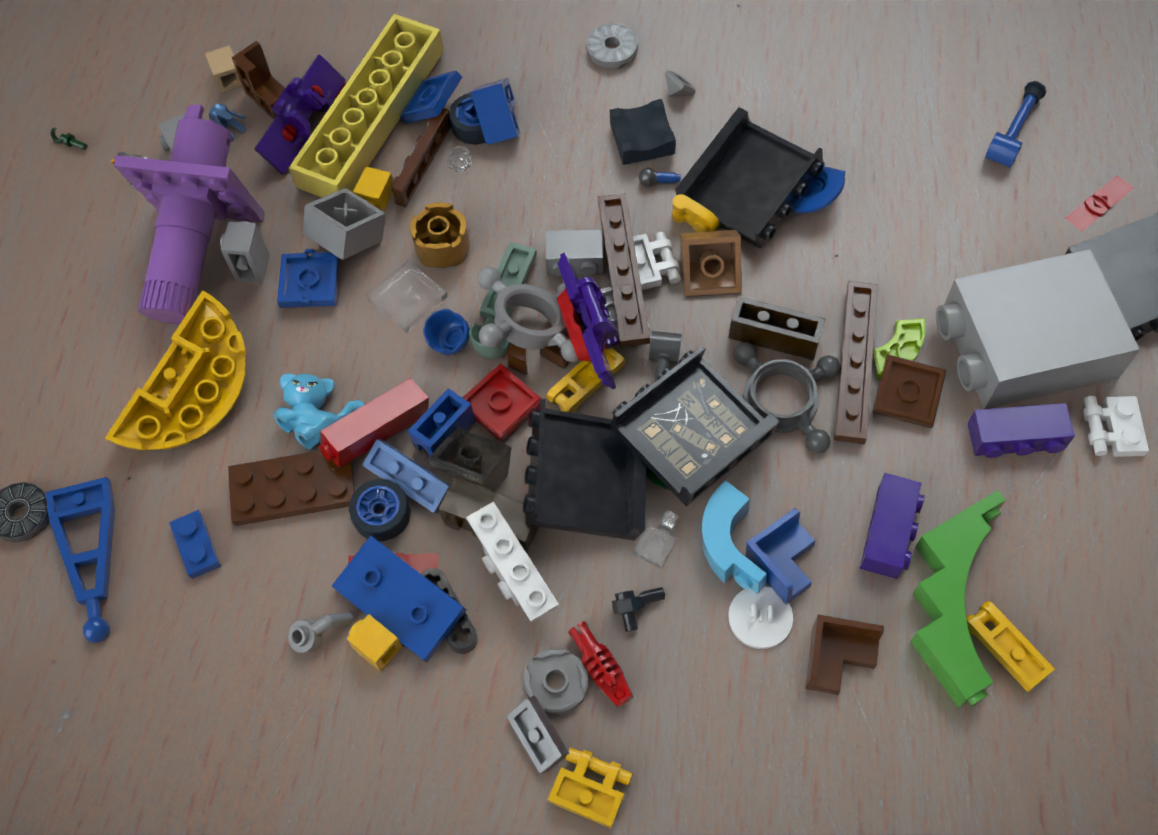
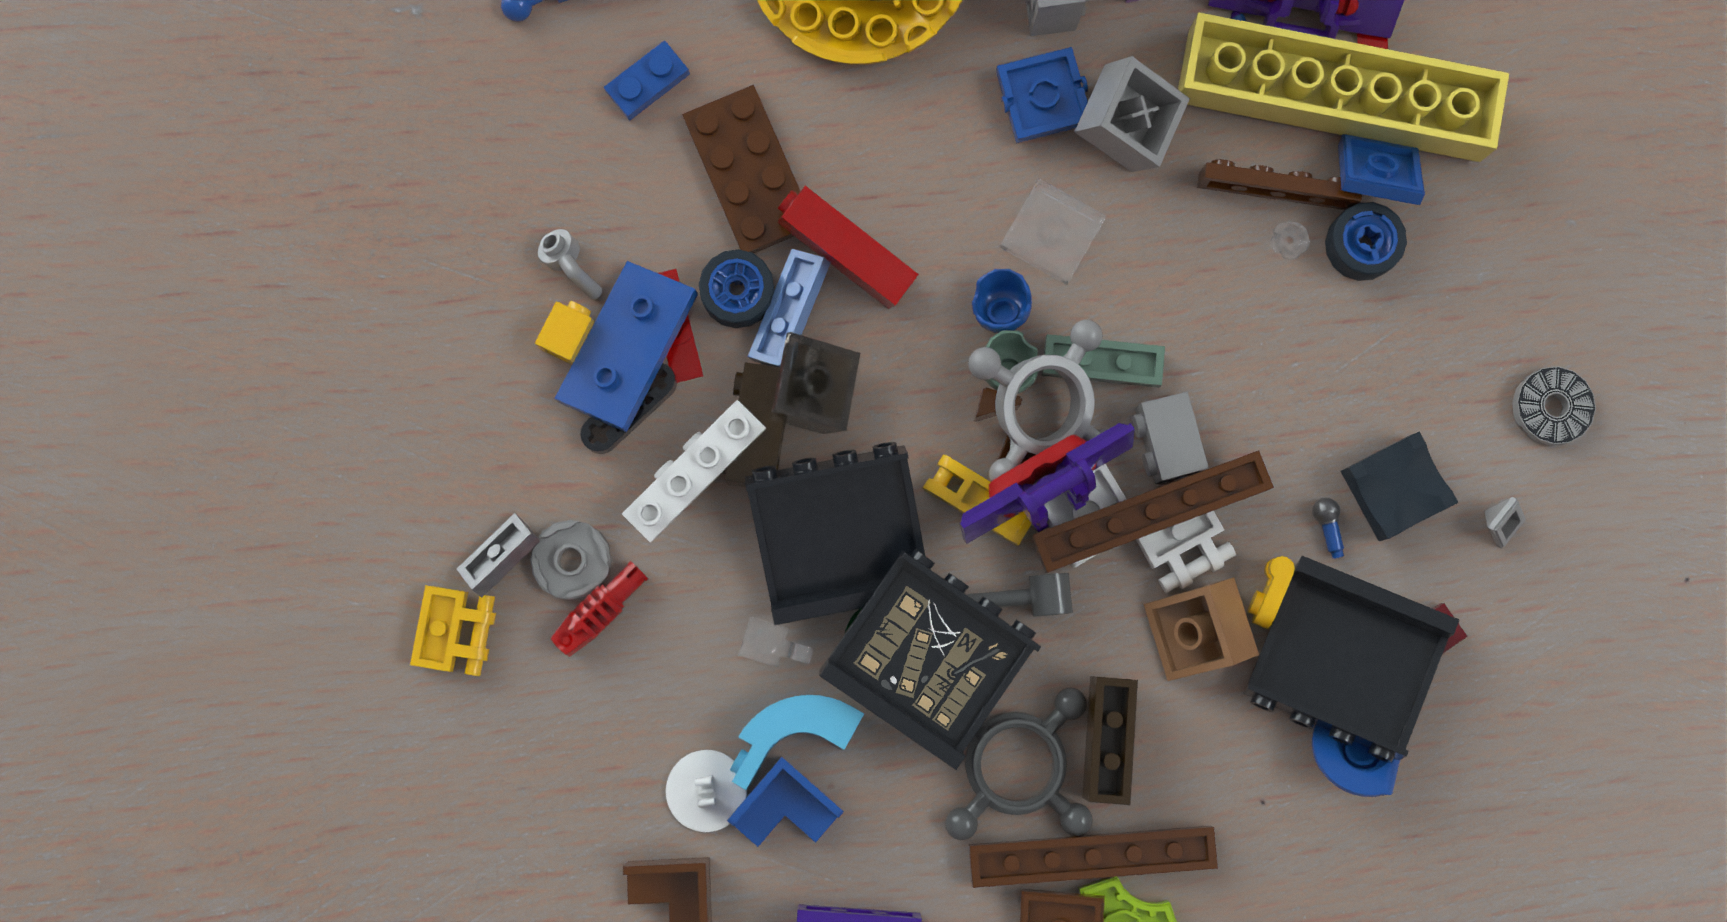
camera: 70 degrees right, 20 degrees up
medium azure animal [273,373,366,450] -> none
yellow brick [353,166,393,212] -> none
blue brick [408,388,476,464] -> none
pearl gold brick [410,202,470,268] -> none
red plate [462,363,541,442] -> none
blue panel [471,78,520,145] -> none
black piece [611,587,665,632] -> none

